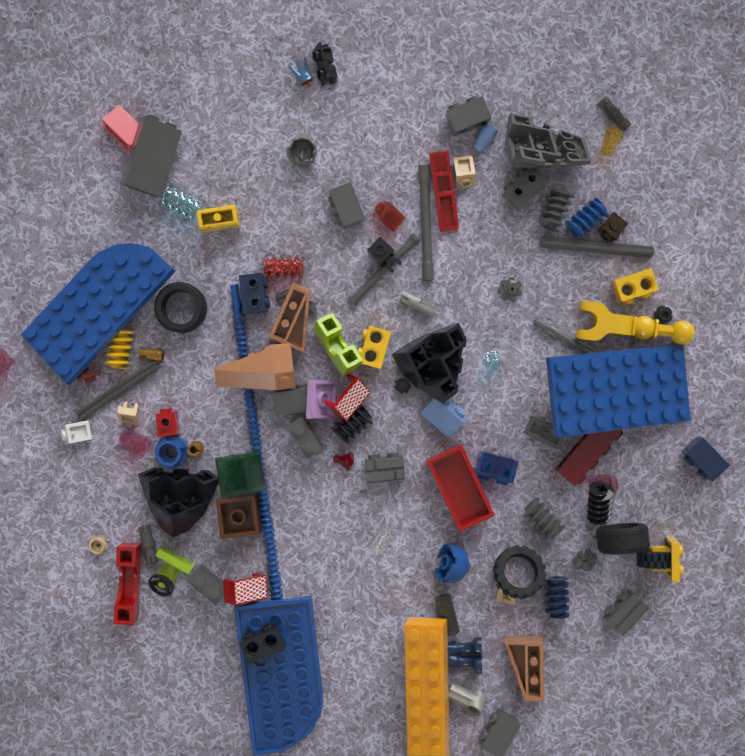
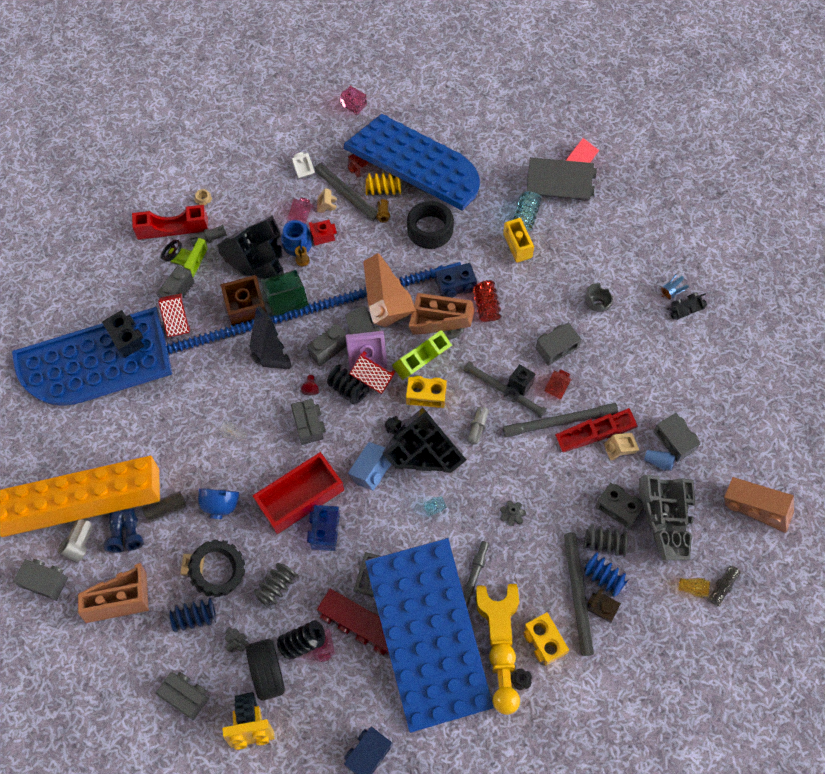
camera: 80 degrees right, 25 degrees down
none -> black wedge [249,306,292,369]
none -> nougat wedge [724,477,794,533]

